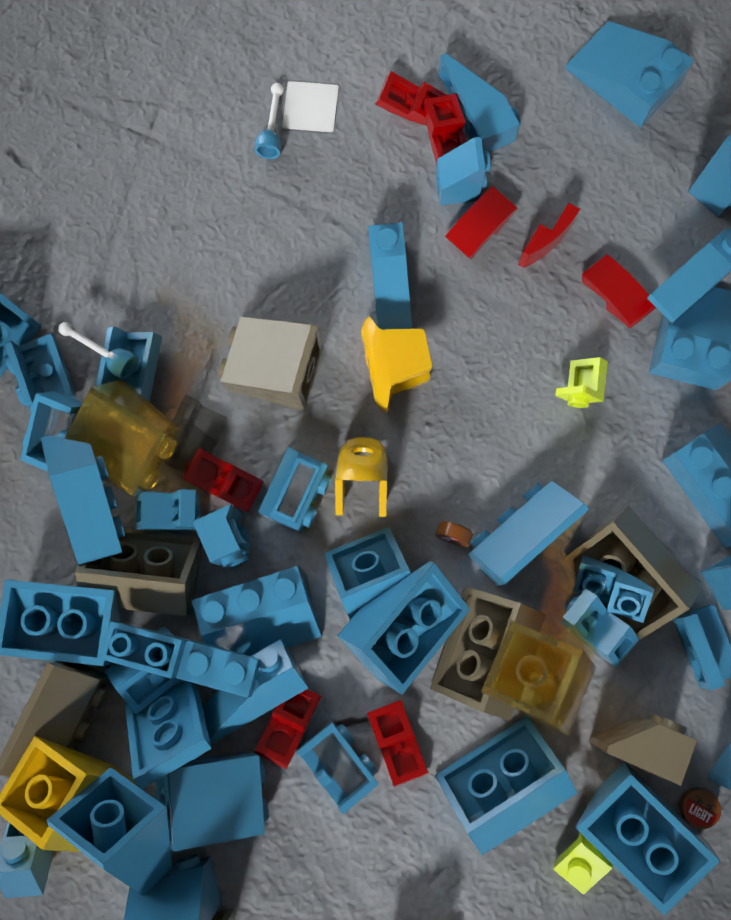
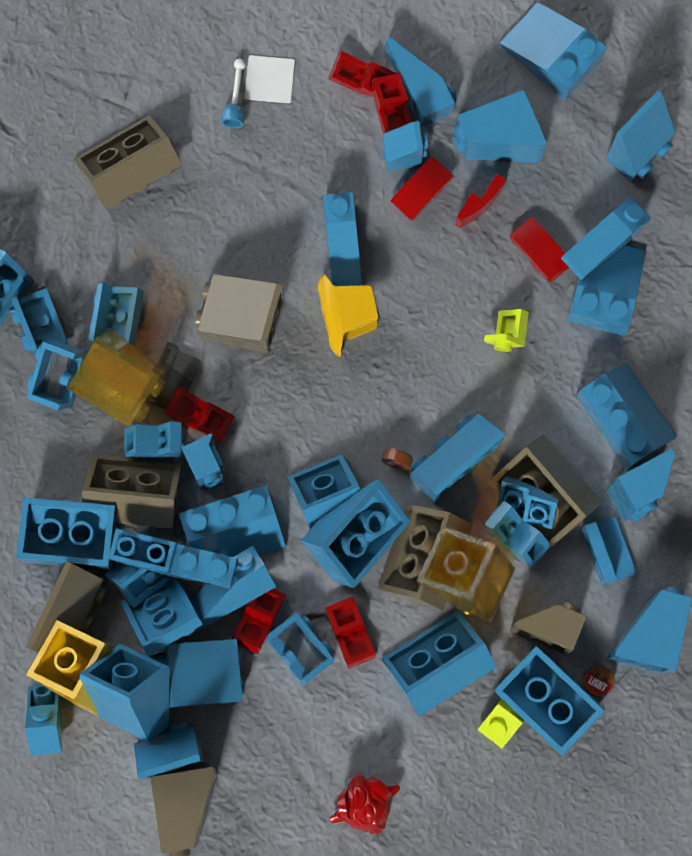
camera: 10 degrees left, 0 degrees up
dark azure slope [40,436,125,565] -> none
hinge [59,322,138,380] -> none
dark azure window [258,446,332,533] -> none
yellow piece [335,437,388,517] -> none
none -> dark tan slope [74,115,182,209]
none -> dark azure slope [452,90,547,163]

